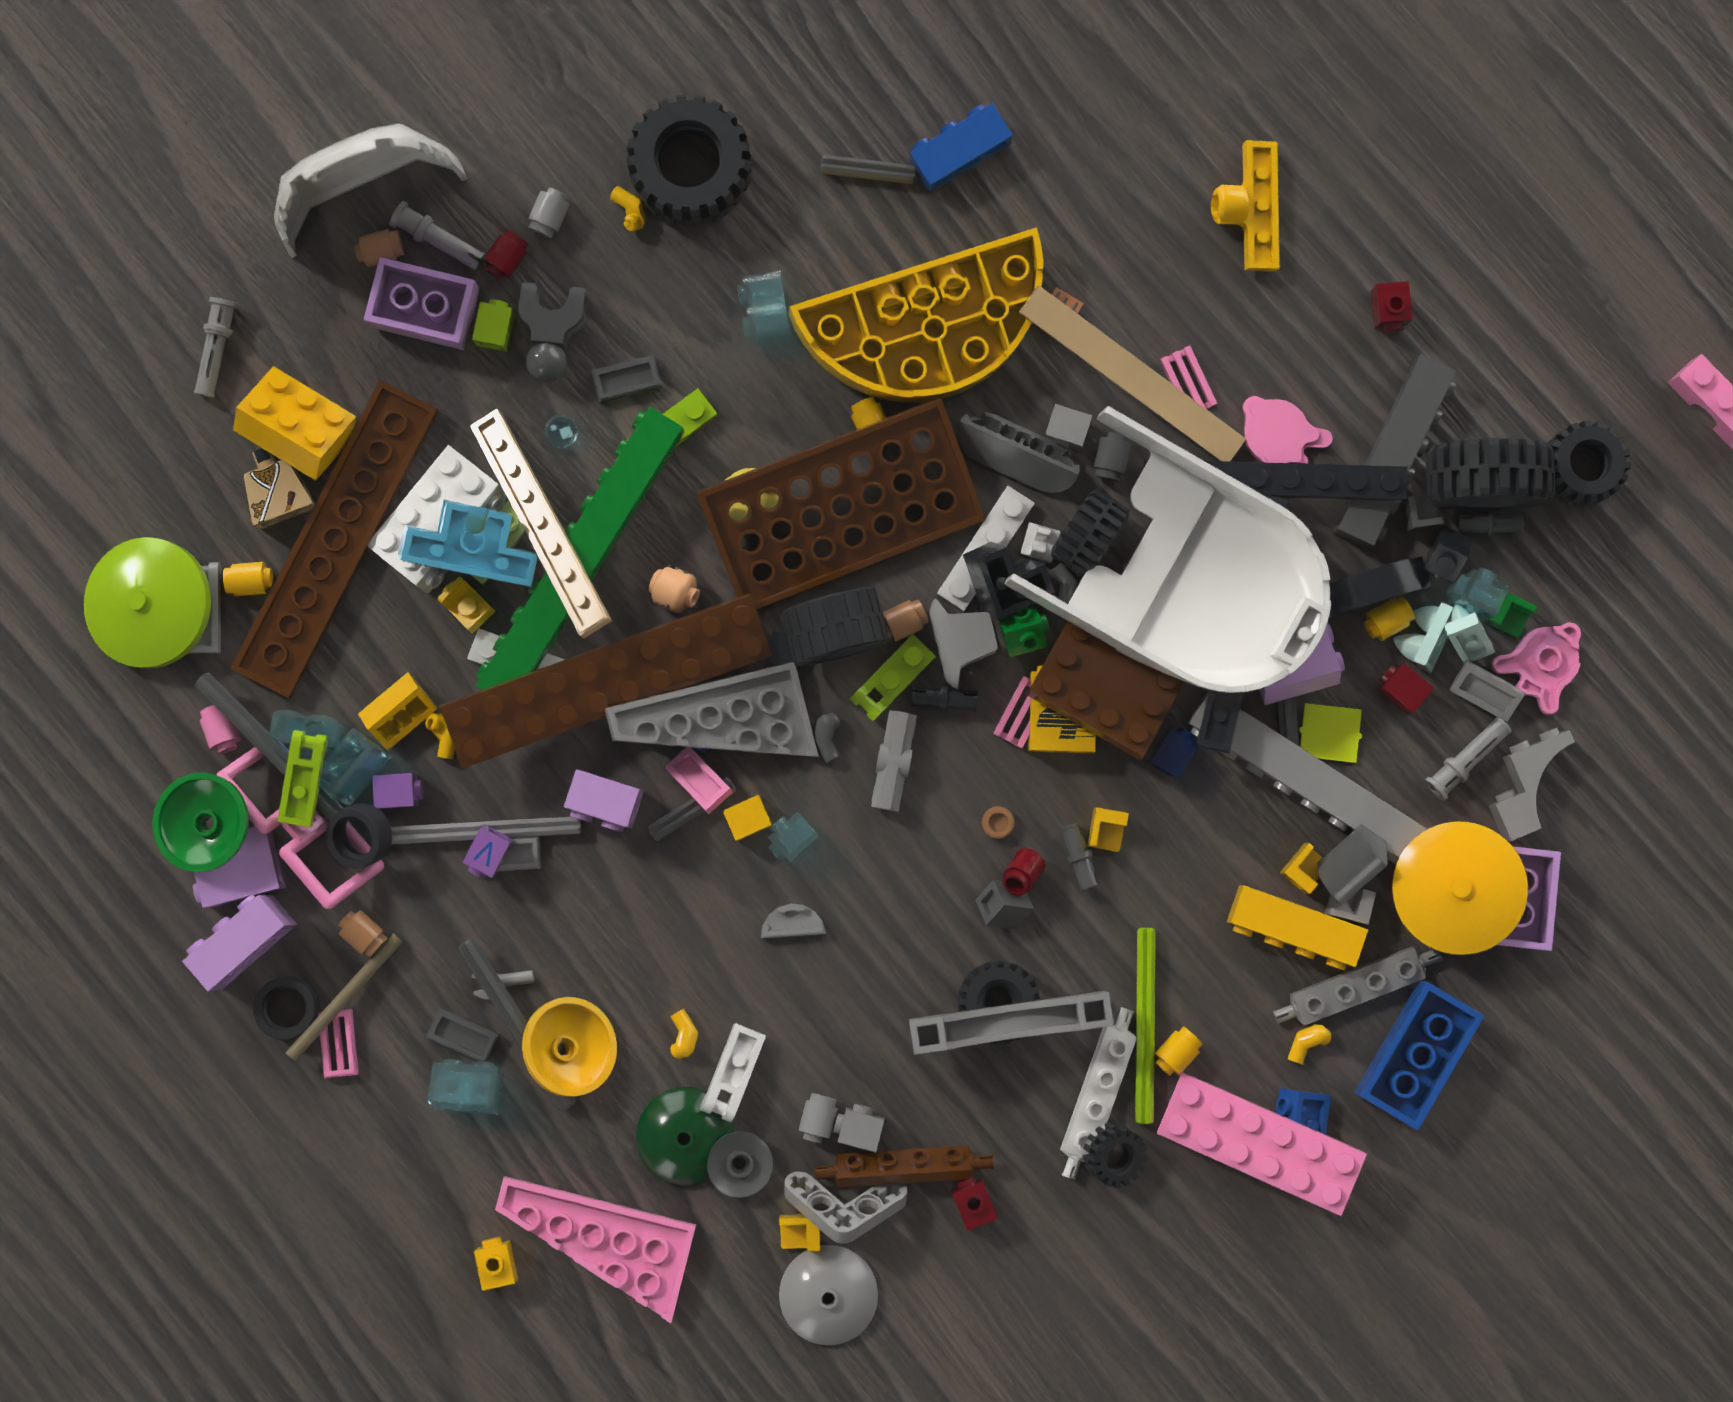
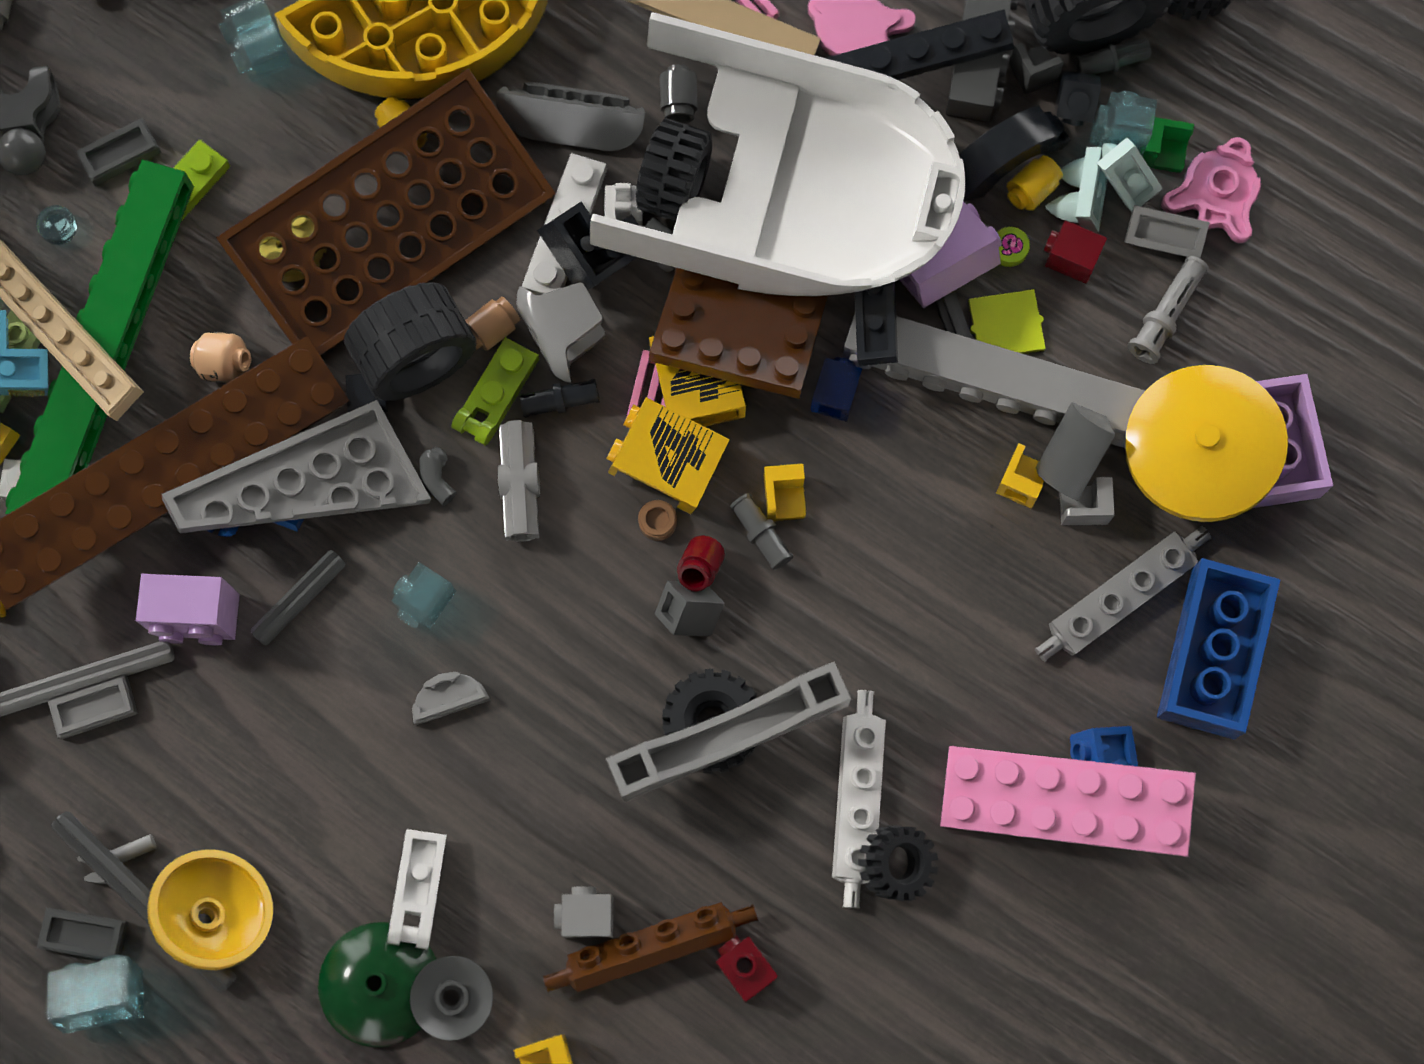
camera: 10 degrees left, 10 degrees down
medium lavender brick [462,824,514,879] -> none
bright pink tile [665,747,733,814] -> none
yellow arm [670,1008,698,1059] -> none
yellow panel [723,795,773,841] -> none
light grey beam [784,1171,907,1244] -> none
light grey brick [798,1093,838,1144] -> none
green brick [998,603,1050,657] -> none
light grey panel [1046,404,1092,451] -> none
lime axle [1135,928,1156,1124] -> none
yellow brick [1155,1026,1203,1076] -> none
yellow brick [1227,885,1368,971] -> none
yellow arm [1287,1024,1331,1065] -> none
light grey arch [1489,727,1575,841] -> none
none -> yellow panel [606,397,730,514]
none -> lime tile [997,227,1030,267]

